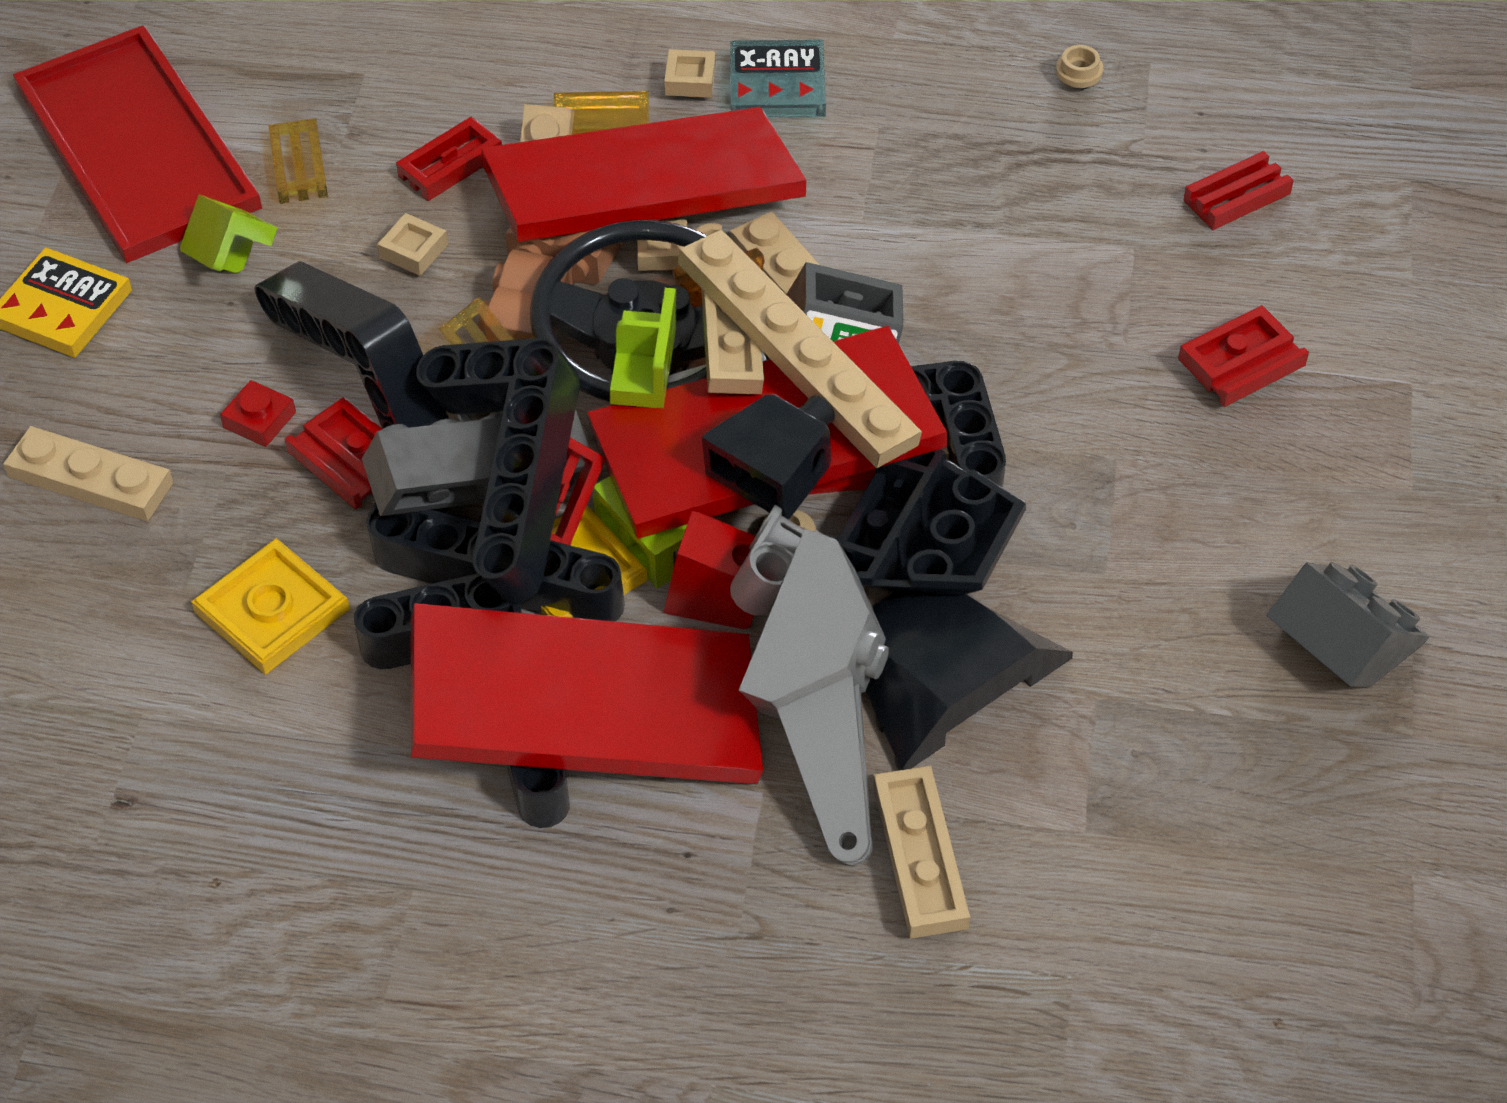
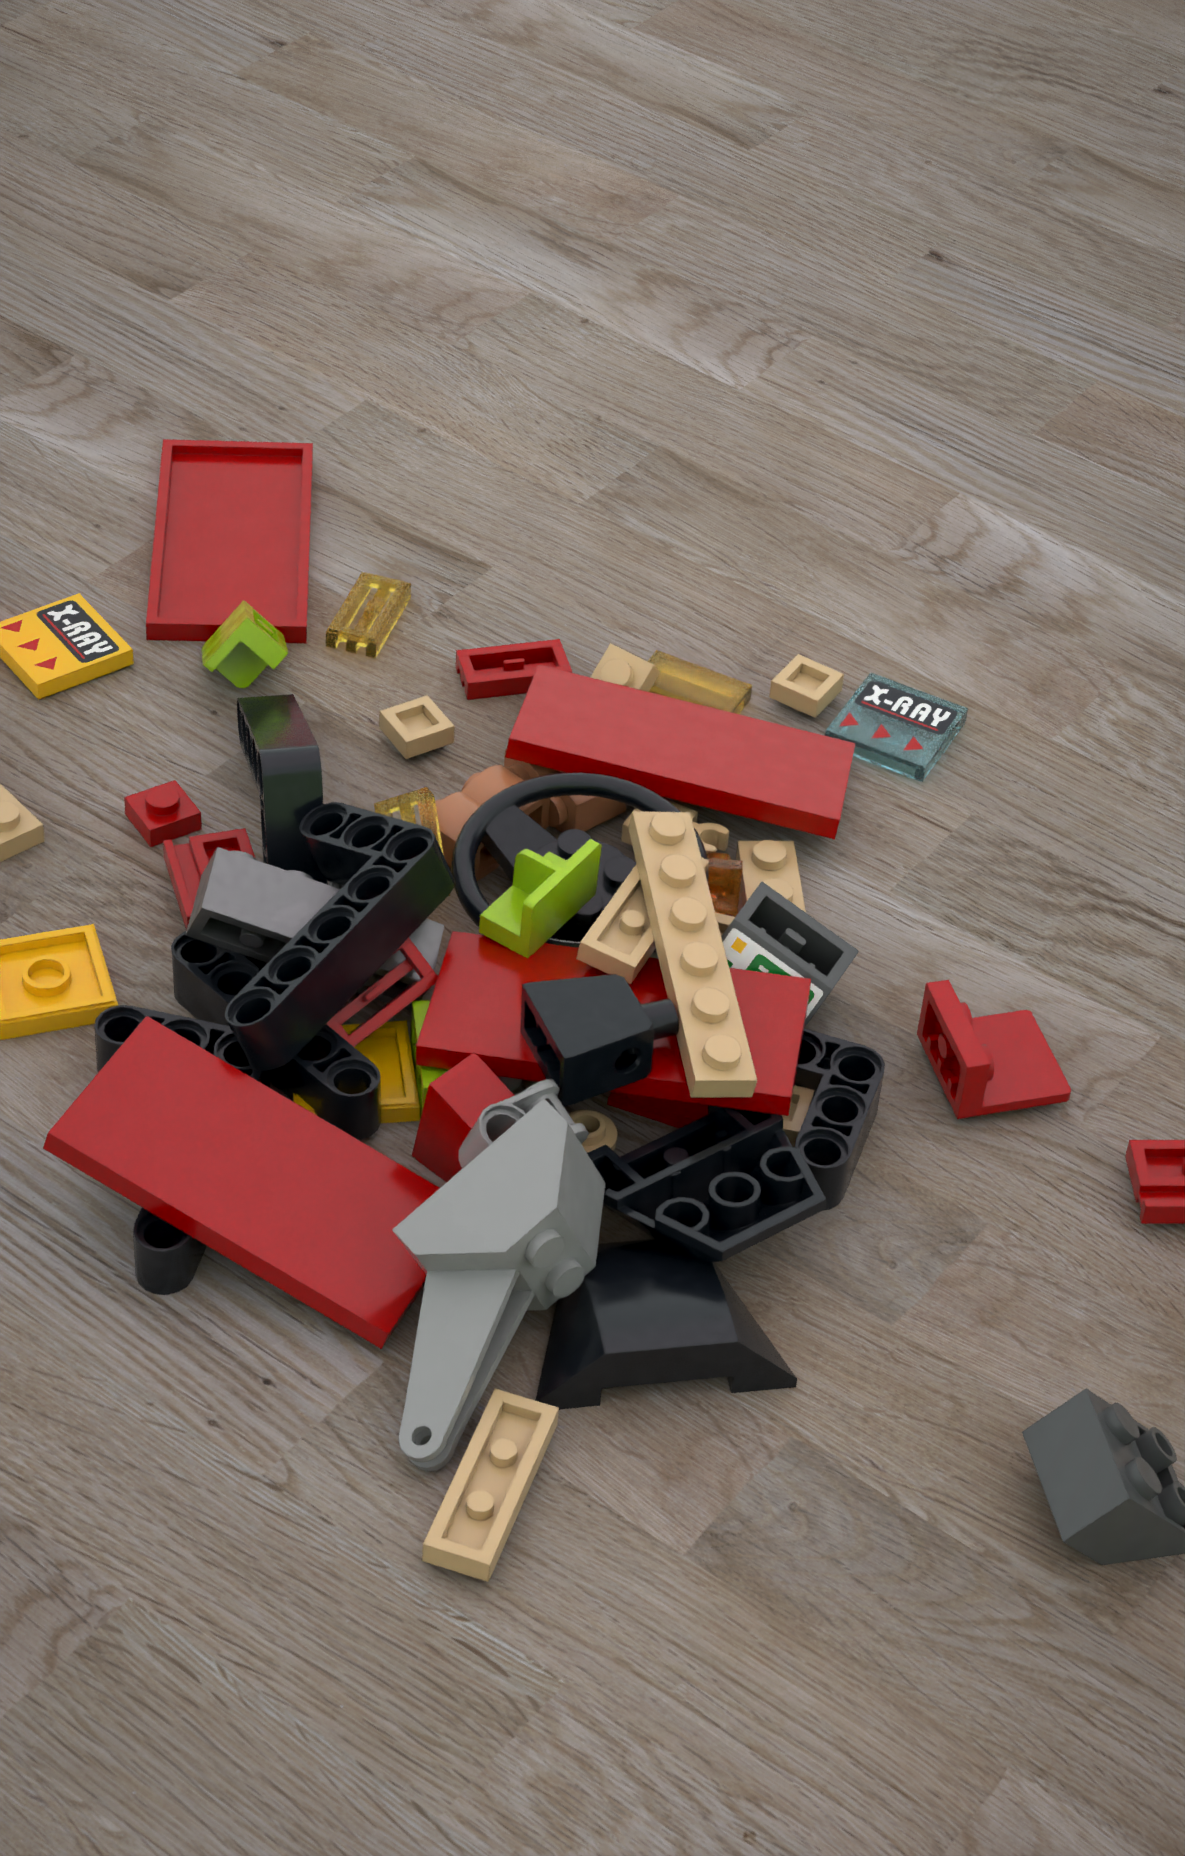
camera: 25 degrees right, 10 degrees down
none -> red bracket [917,980,1071,1119]

